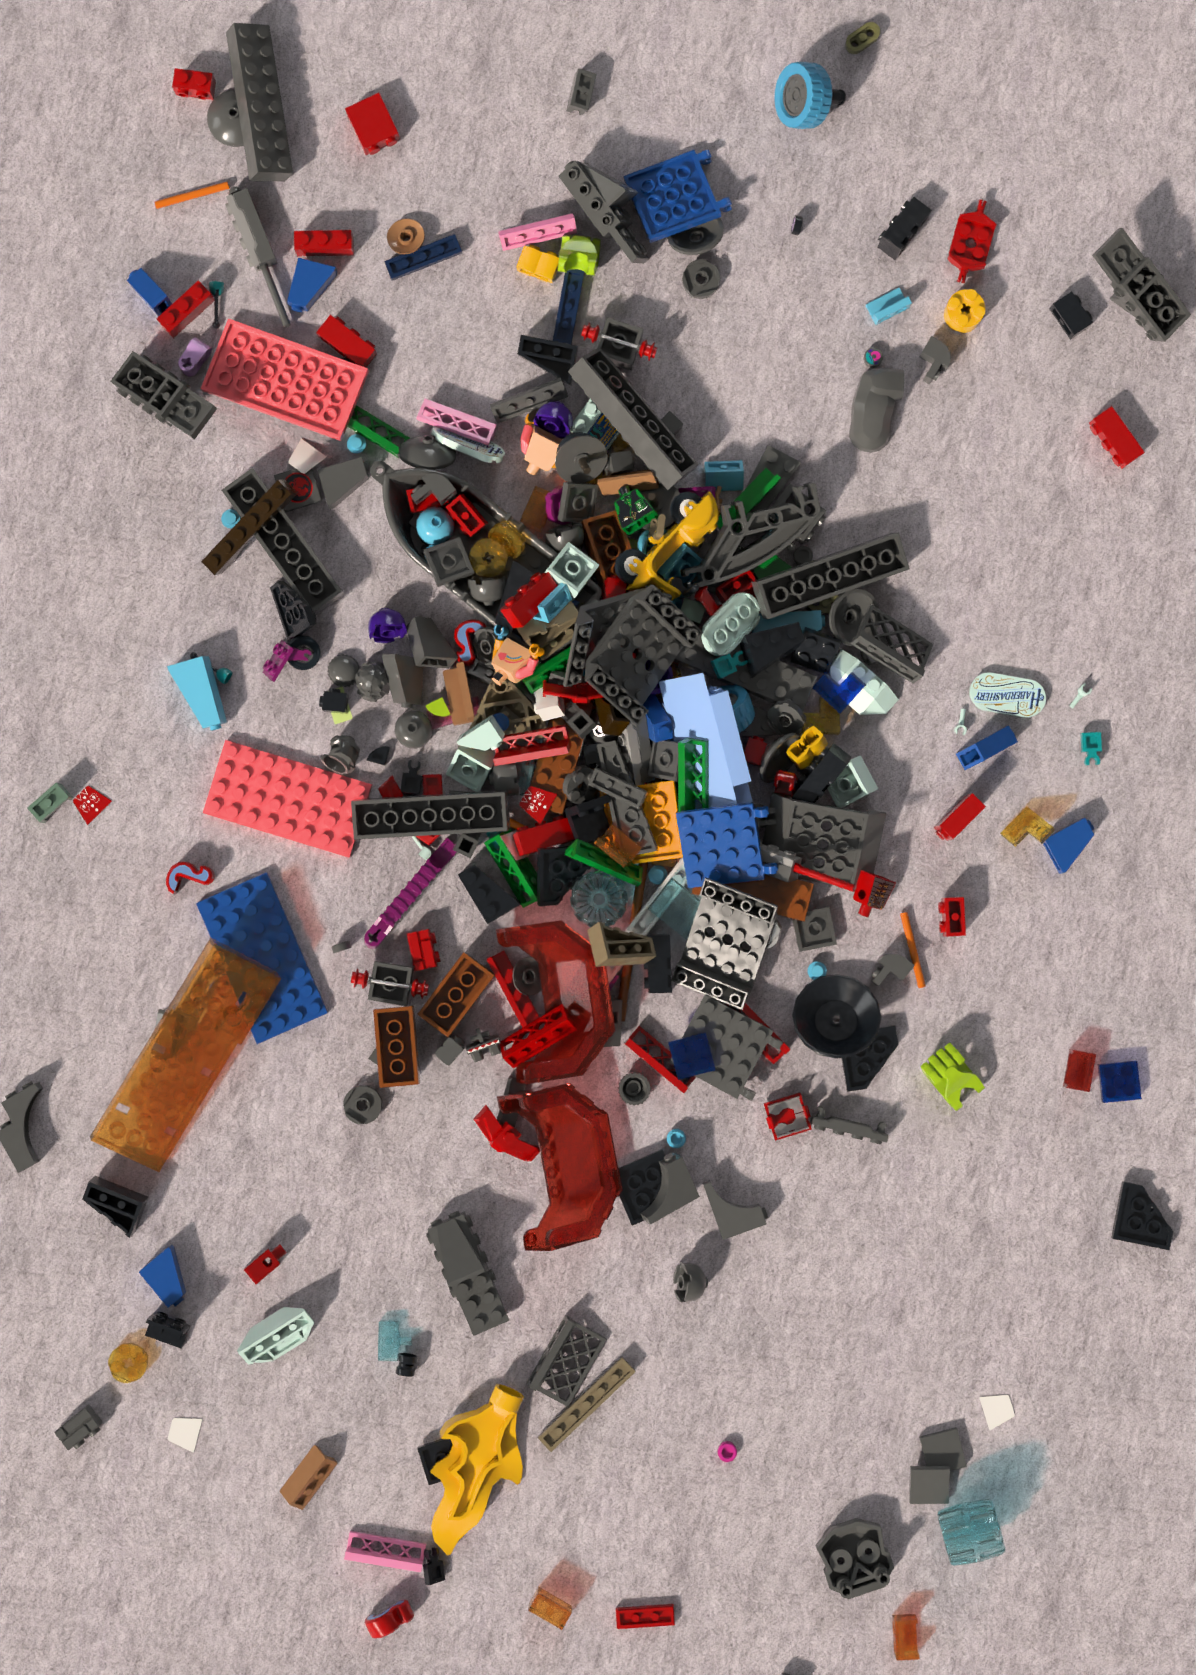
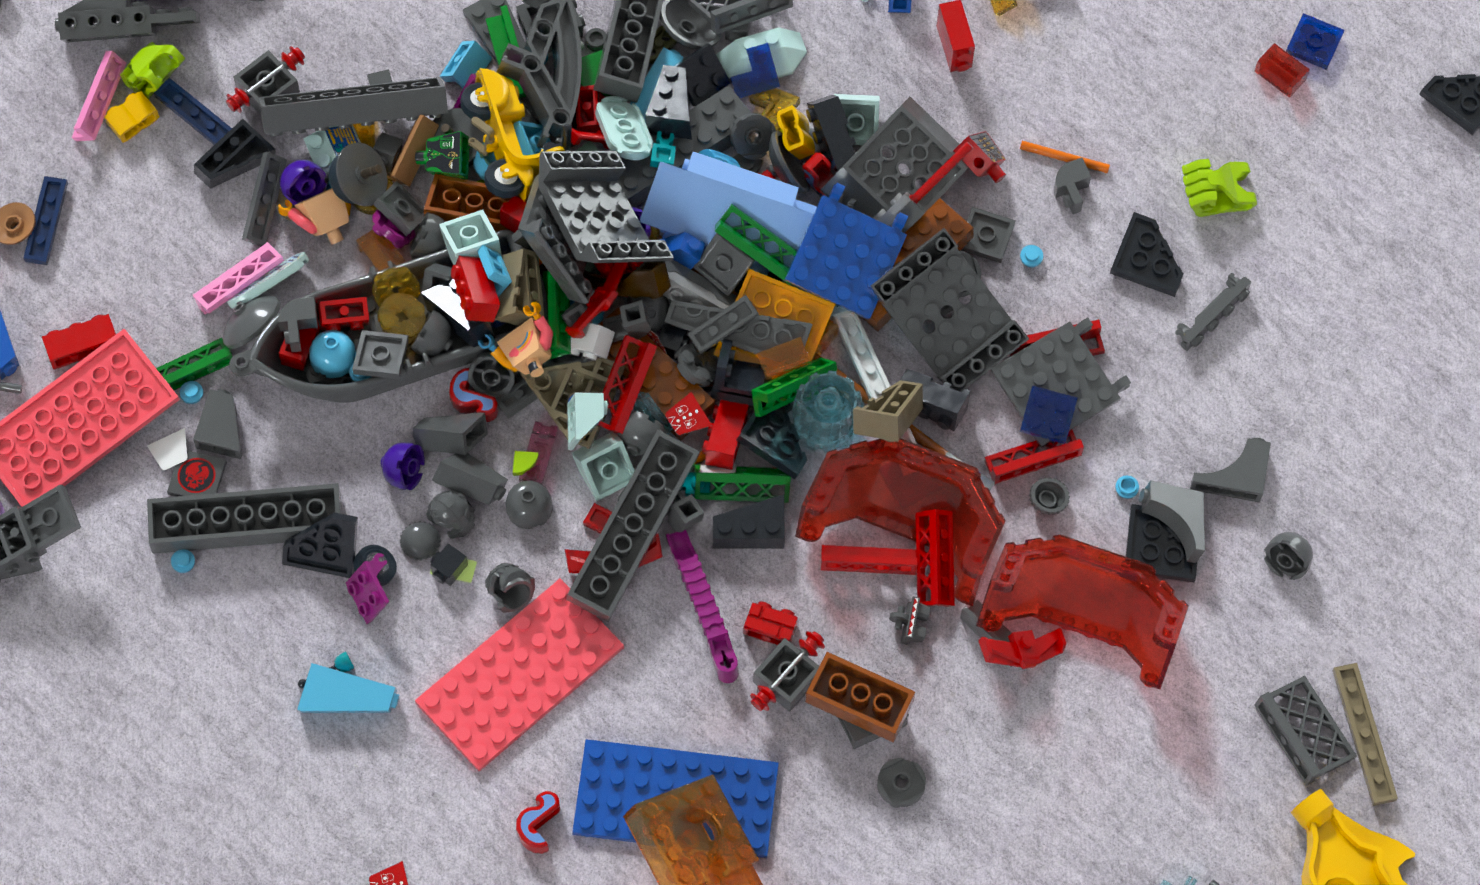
camera: 55 degrees left, 20 degrees down
dark brown arch [201,479,298,575] -> none
dark grey tile [331,941,352,954] -> none
black tile [367,746,391,766] -> none
black plate [400,760,423,795] -> none
light aqua hand [412,836,432,860] -> none
dark orange brick [417,952,495,1037] -> none
dark grey wedge [426,1211,509,1336] -> none
dark grey brick [435,1035,465,1066] -> none
medium nougat panel [443,662,475,726] -> none
dark grey dish [512,957,546,996] -> none
medium azure plate [648,865,667,885] -> none
clear light blue piece [648,878,700,940] -> none
piece [763,1092,812,1141] -> none
black dish [792,974,882,1059] -> none
red brick [938,897,966,937] -> none
none -> dark grey panel [422,263,452,291]

